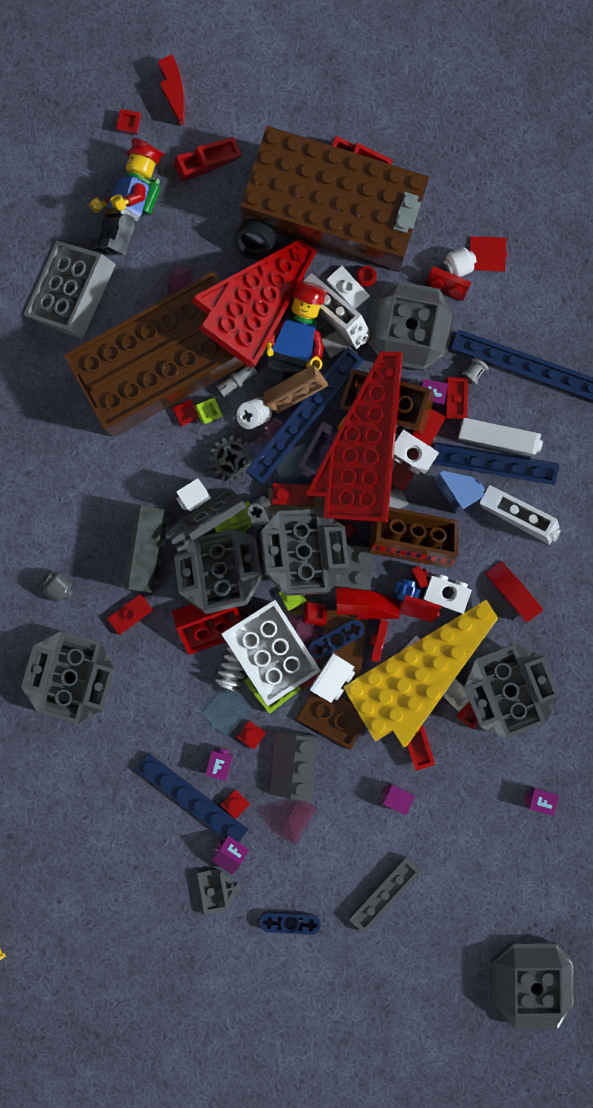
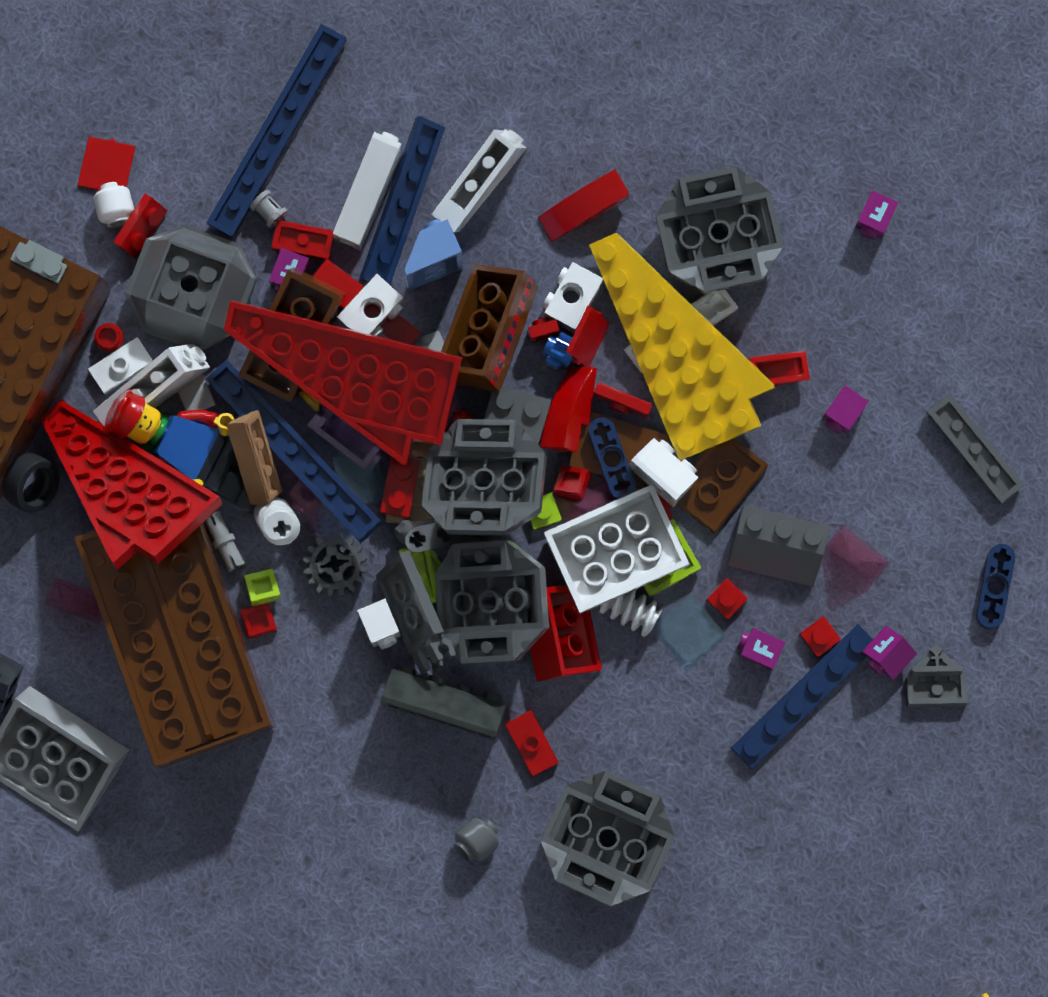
camera: 90 degrees left, 5 degrees down
red plate [457,701,478,730] -> none

